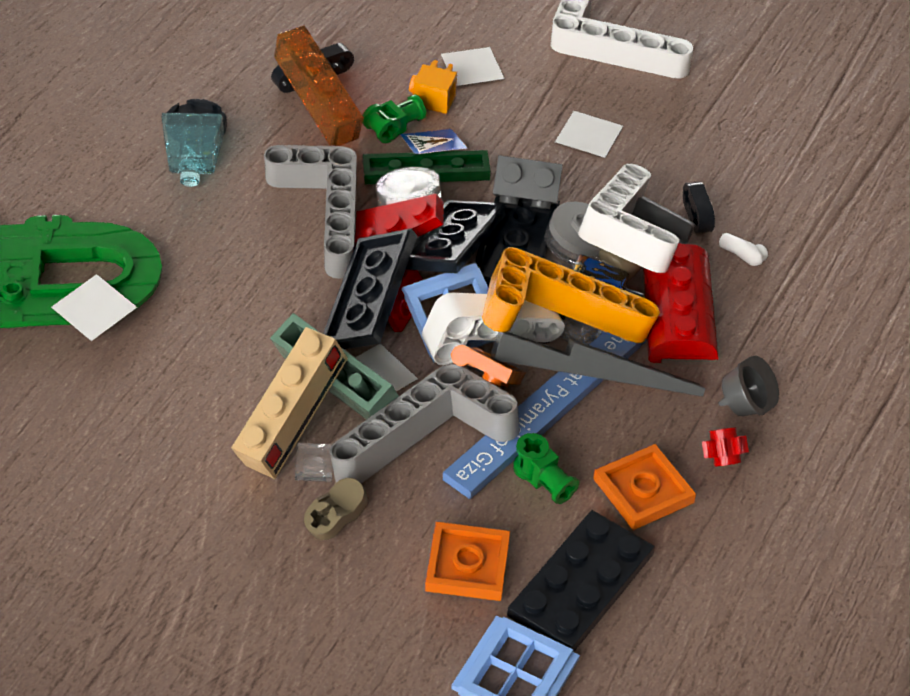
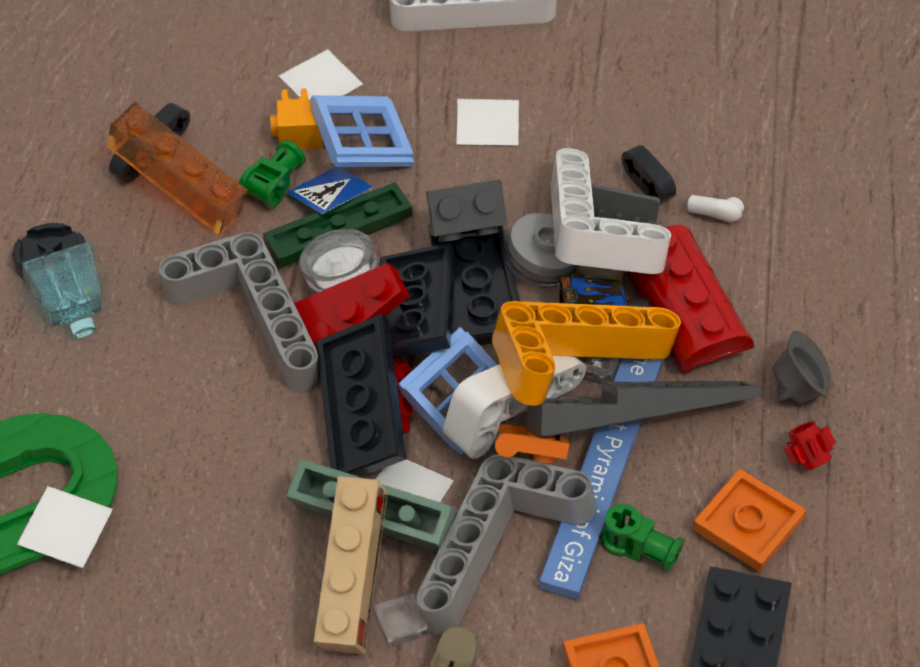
camera: 20 degrees left, 5 degrees up
none -> light blue piece [310,95,415,167]

